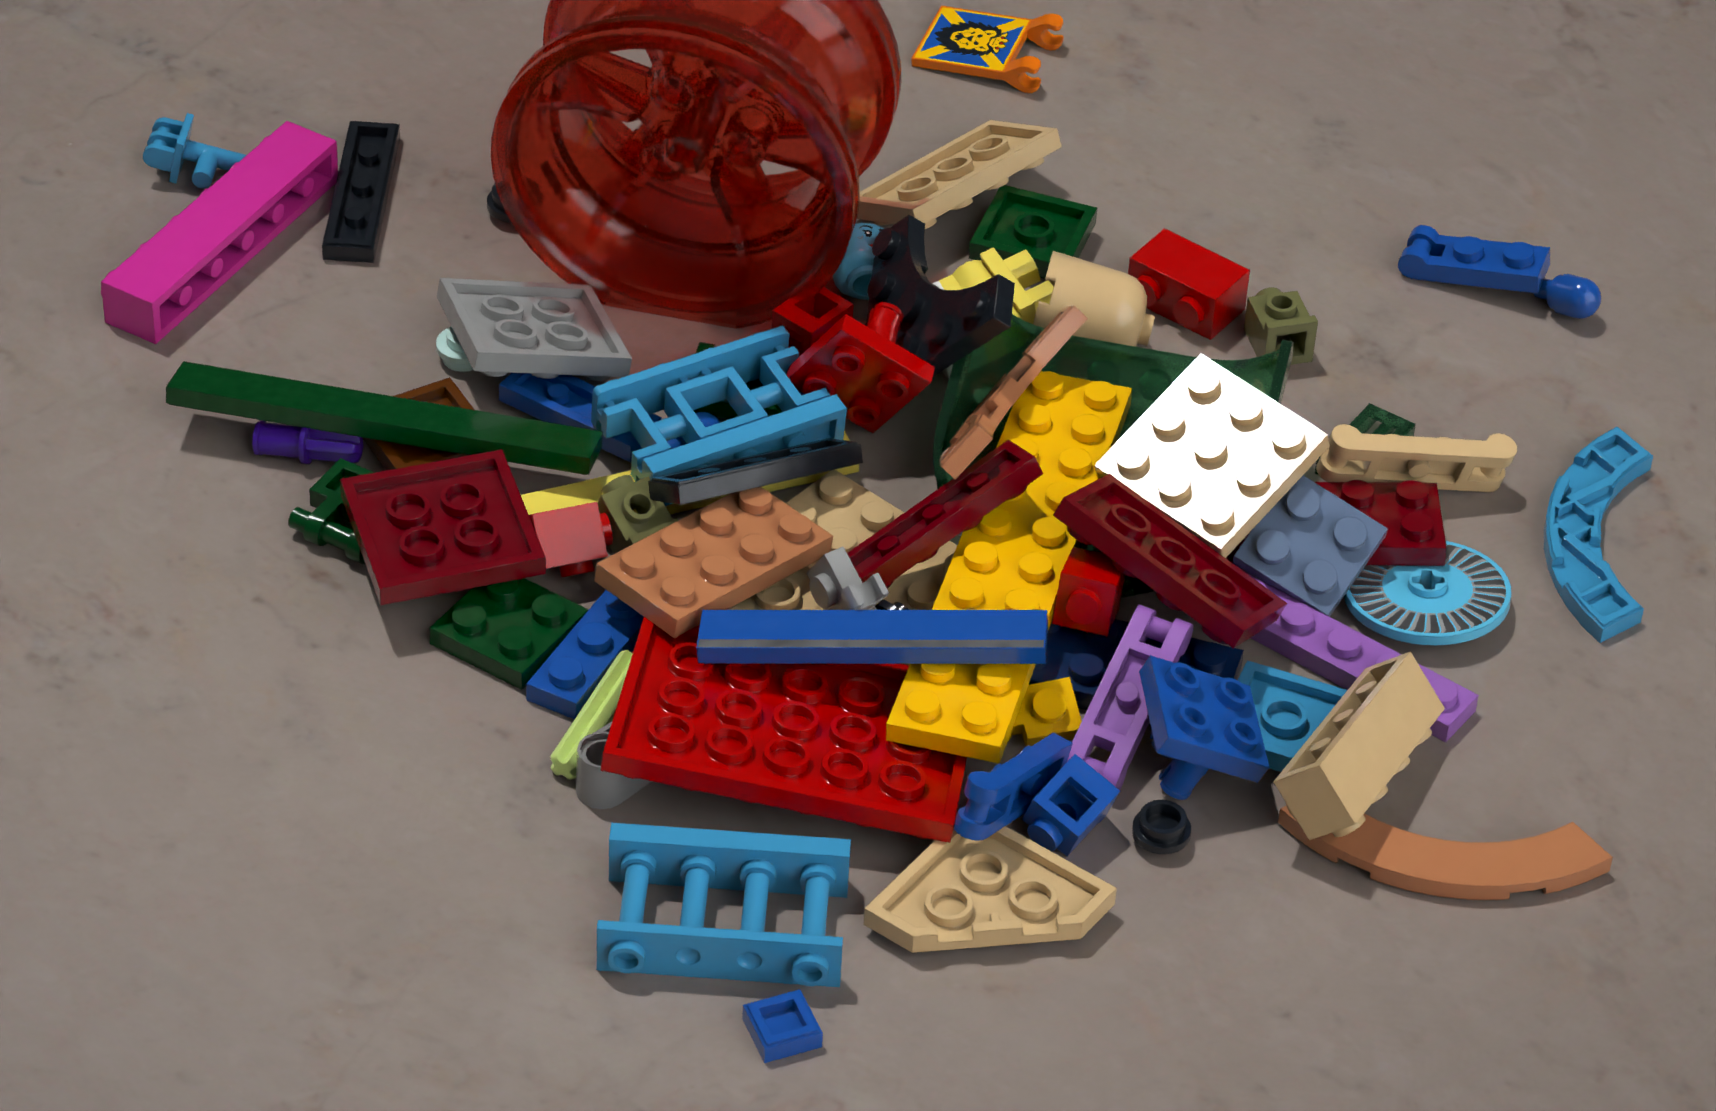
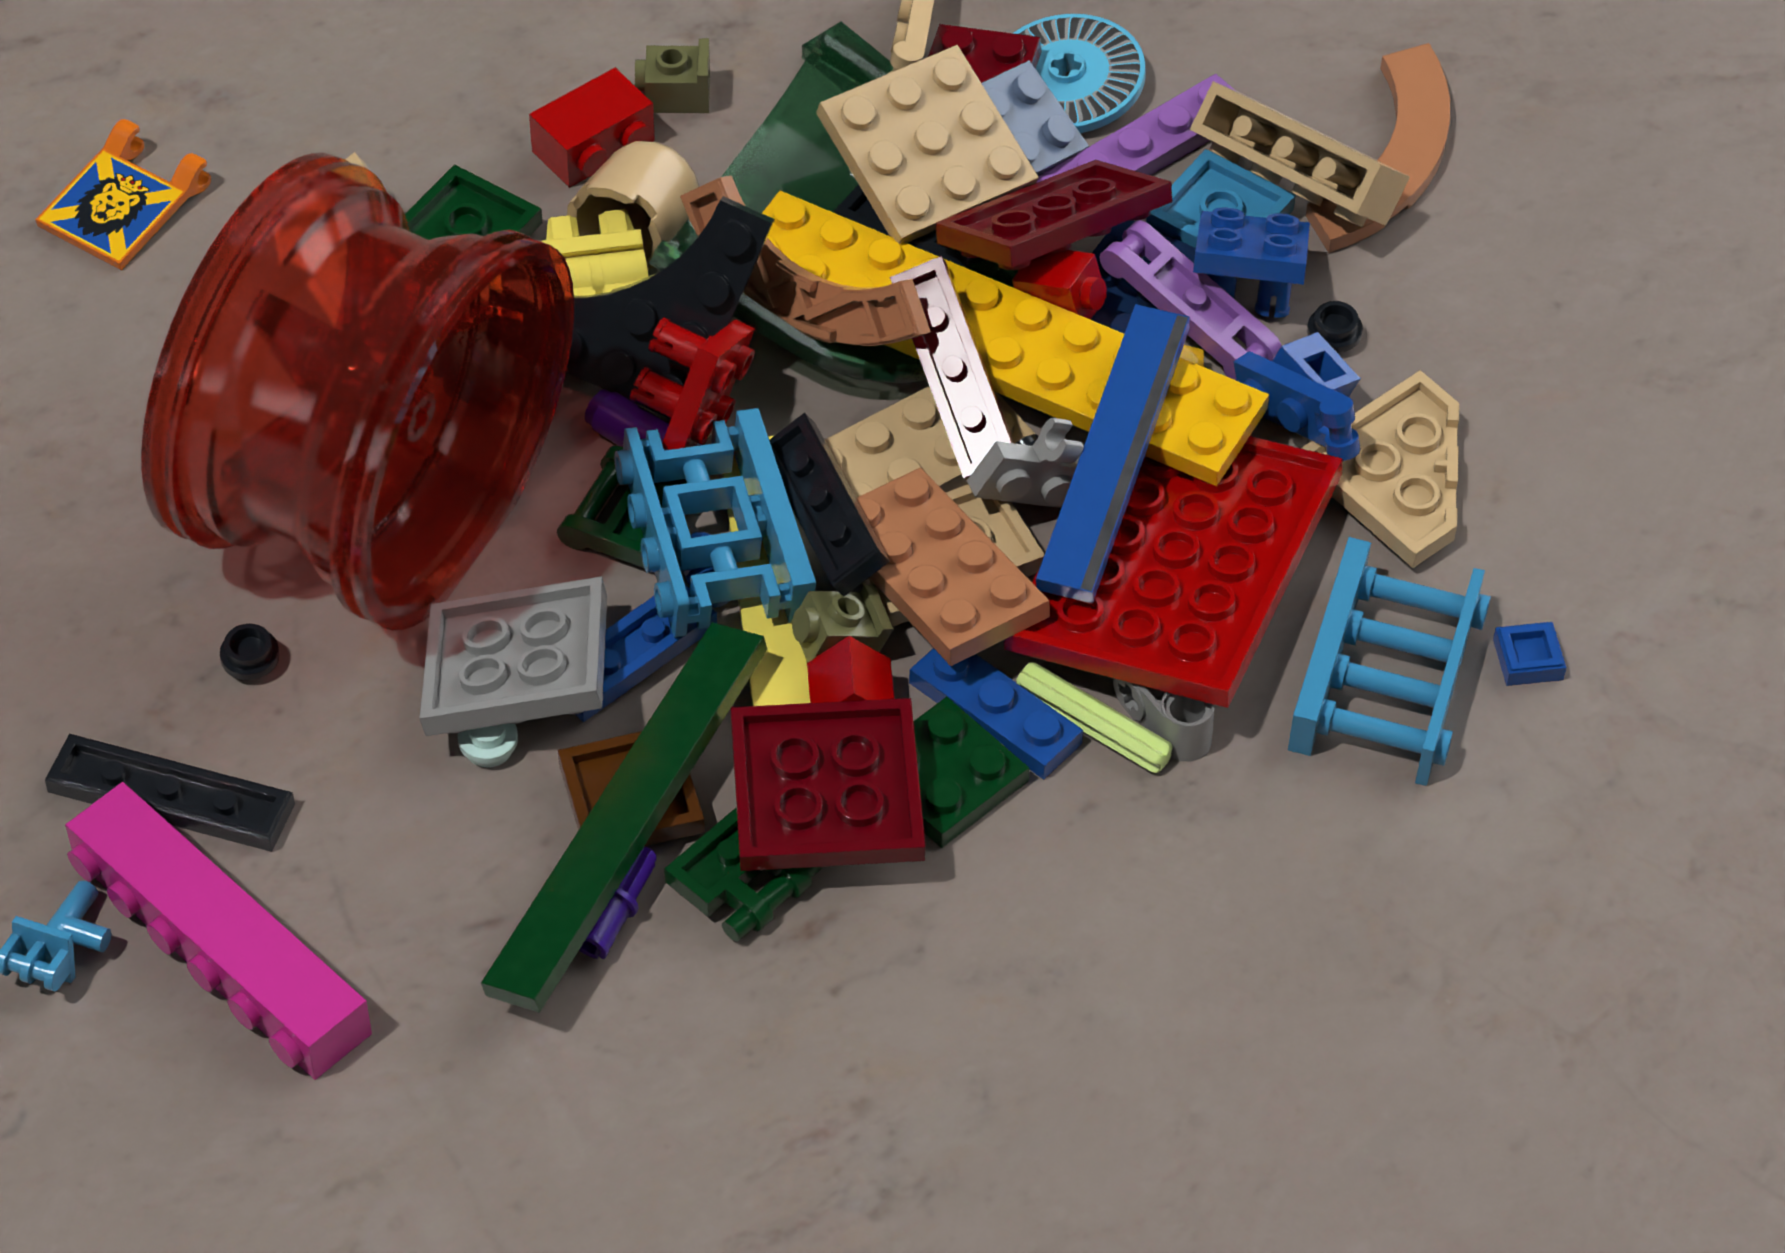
camera: 75 degrees left, 10 degrees up
red brick [772,281,854,356] -> none

